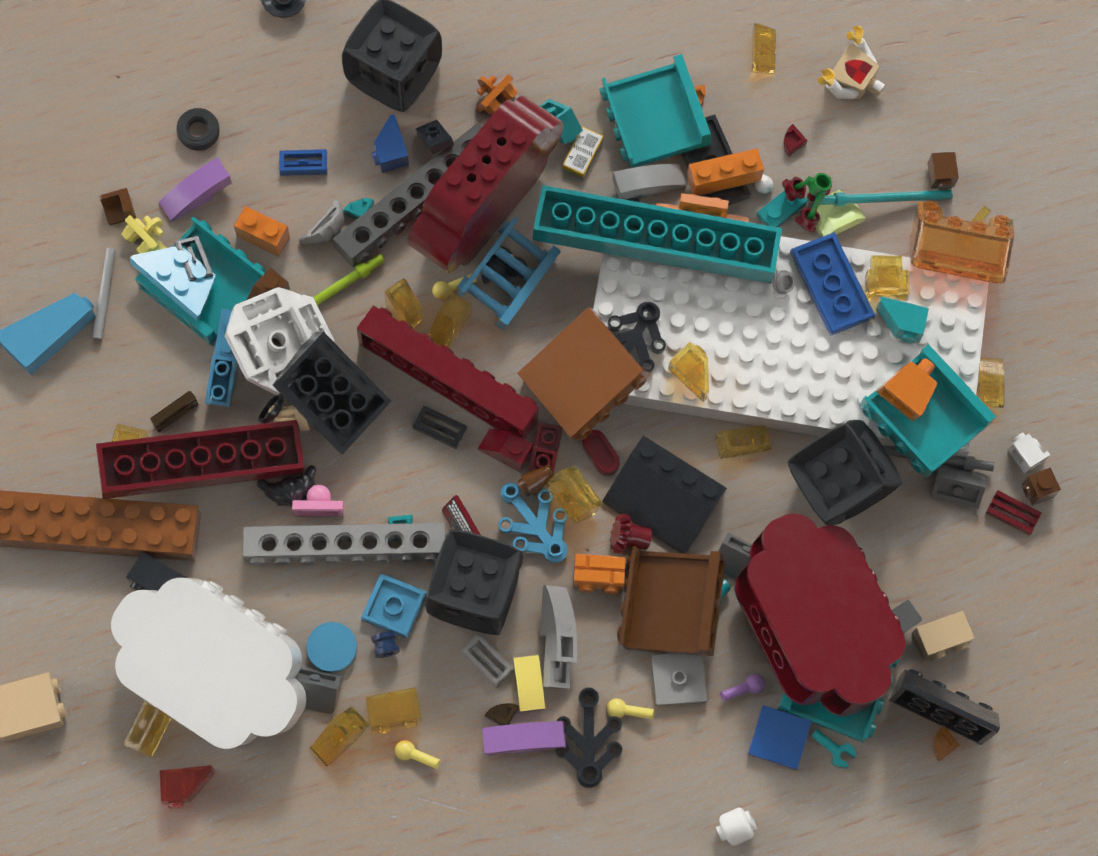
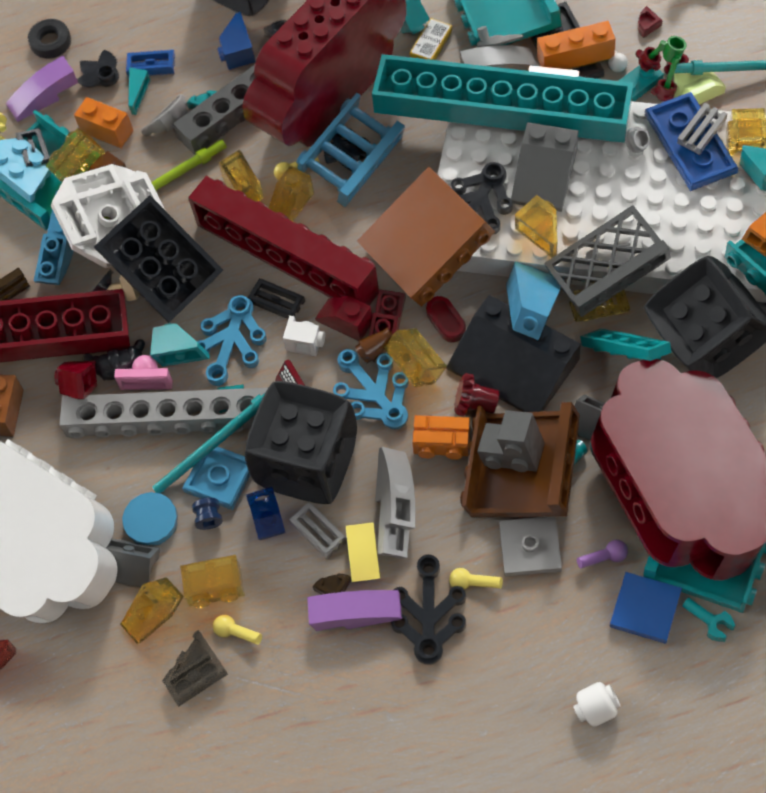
camera: 15 degrees right, 10 degrees down
none -> clear yellow brick [46,128,105,182]
none -> dark red slope [54,361,97,400]
none -> black plate [77,50,119,88]
none -> teal piece [128,68,150,115]
none -> teal slope [150,323,210,367]
none -> teal bar [152,392,266,494]
none -> clear smoke wing [162,630,228,707]
none -> dark azure plant [197,295,267,386]
none -> clear blue bracket [246,487,286,540]
none -> white brick [283,316,325,356]
none -> light grey bar [477,26,523,47]
none -> dark grey brick [477,410,545,472]
none -> dark azure slope [506,262,564,340]
none -> dark grey slope [511,122,578,212]
none -> dark grey fence [544,205,671,317]
none -> teal plate [580,328,672,361]
none -> light grey tile [677,103,727,155]

